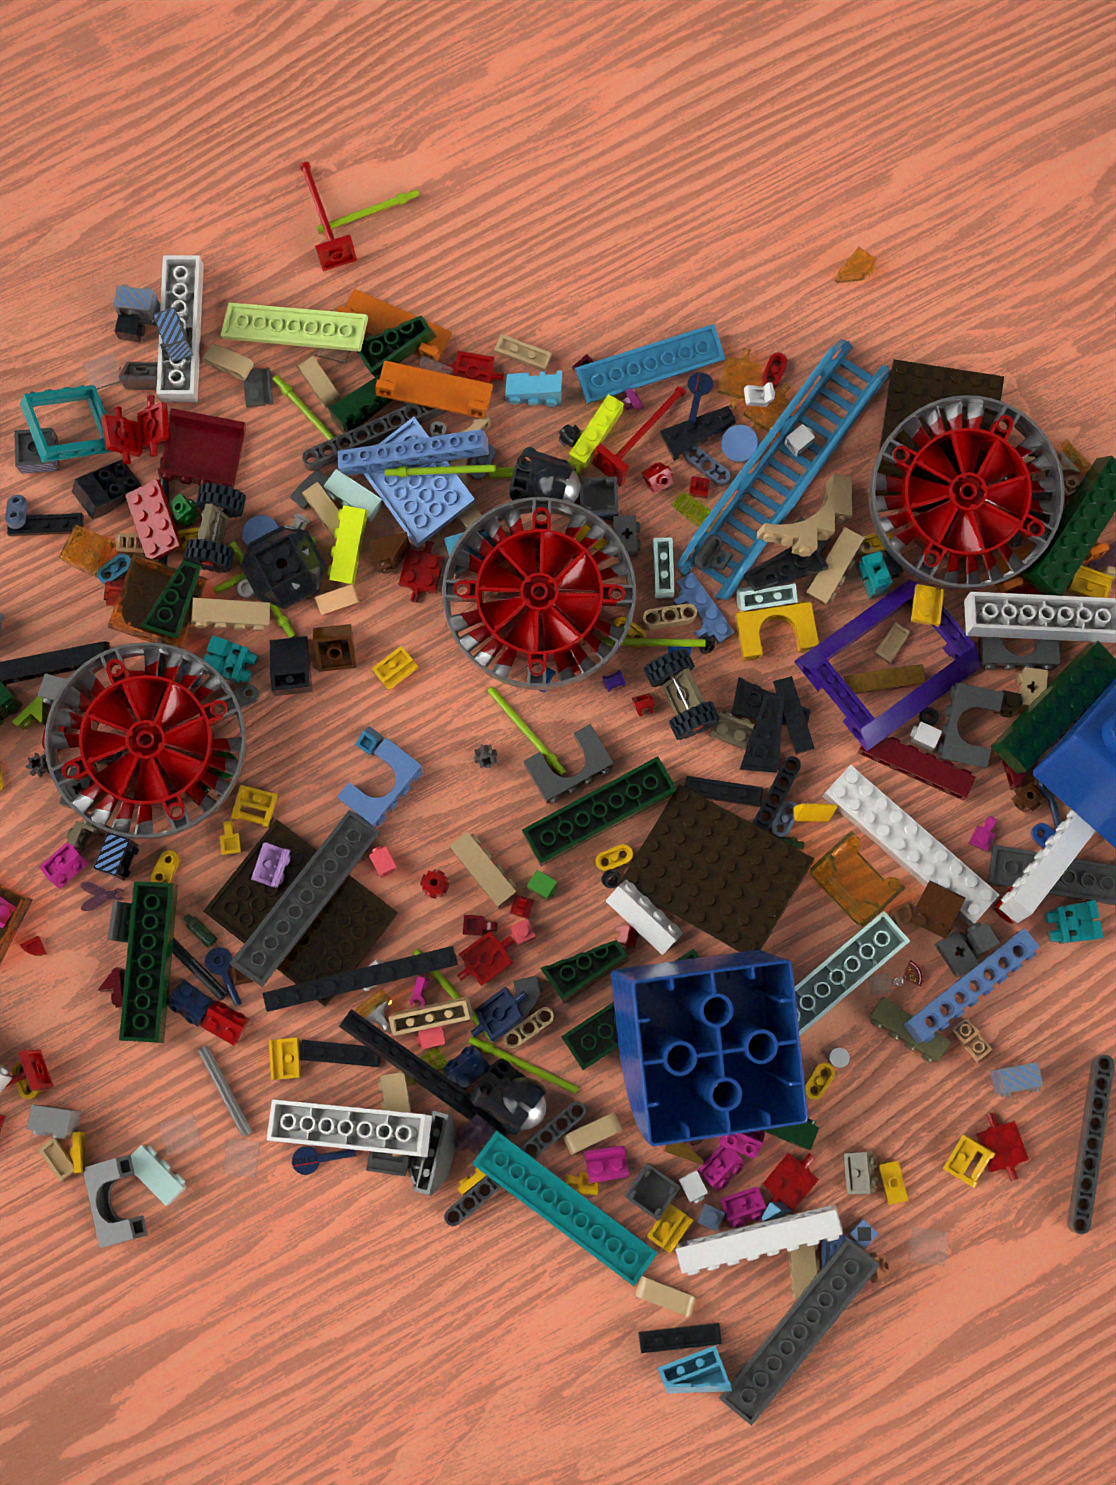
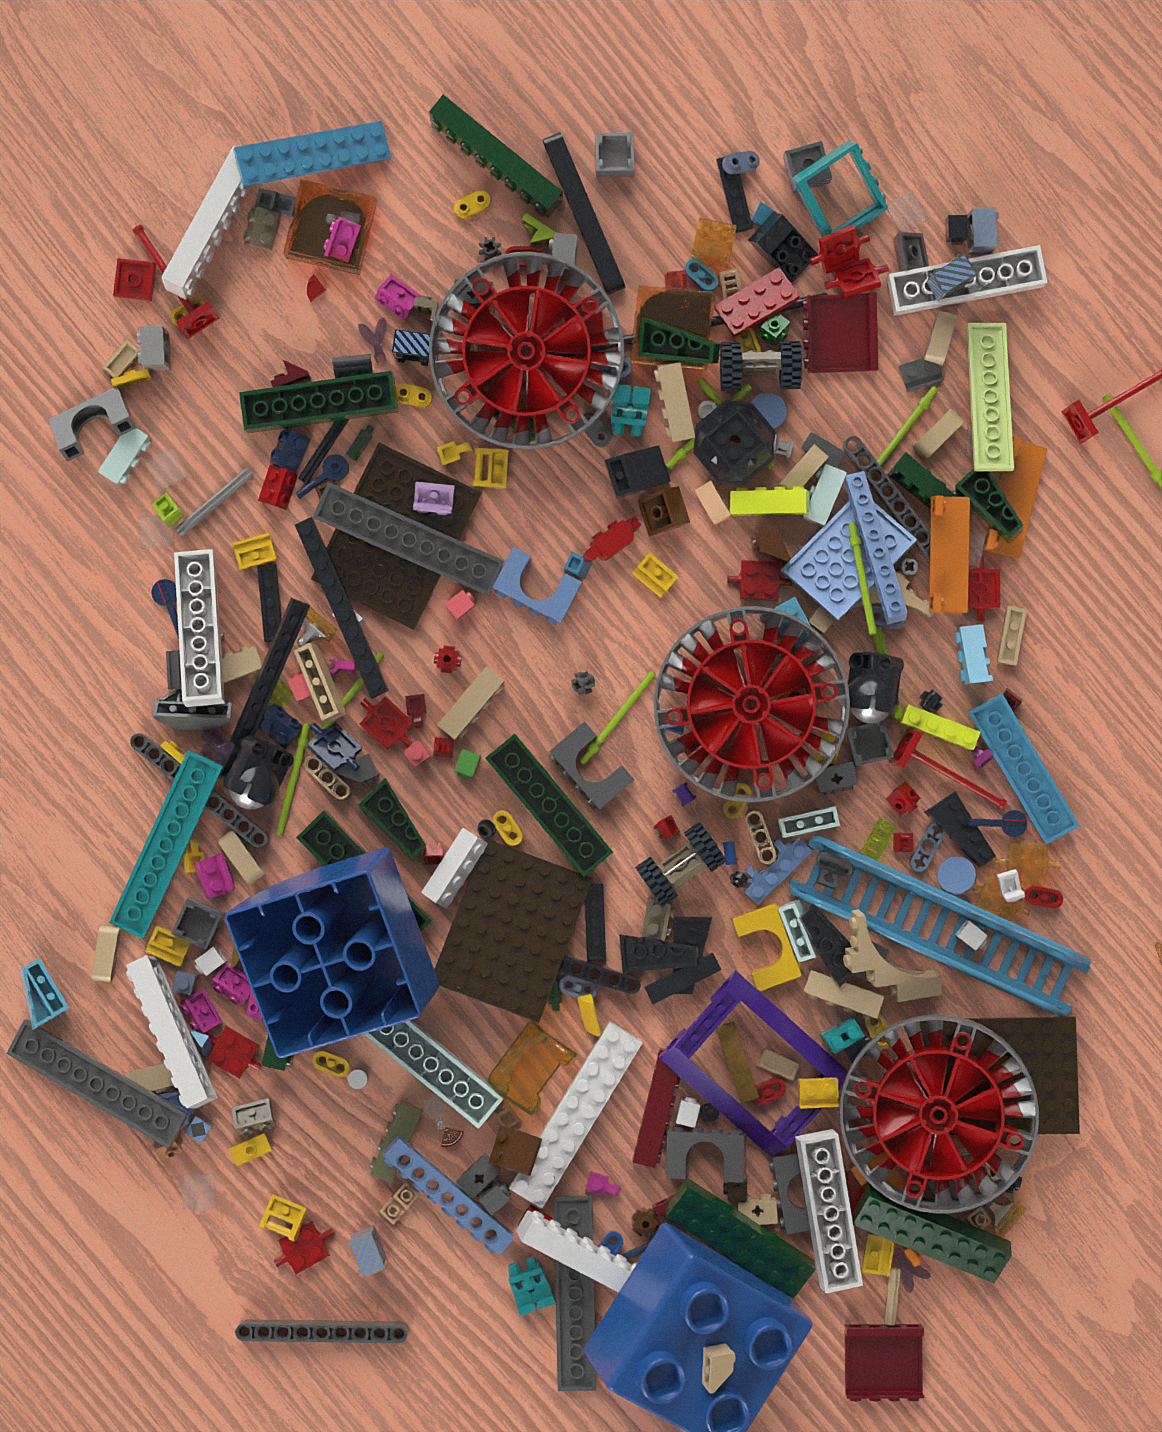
camera: 75 degrees right, 10 degrees up
lime bar [598,636,706,648] -> none
black tile [638,1322,722,1353] -> none
none -> lime slope [152,492,185,527]
none -> red hinge [582,516,642,563]
none -> red plate [751,1078,786,1105]
none -> dark azure slope [752,202,777,226]

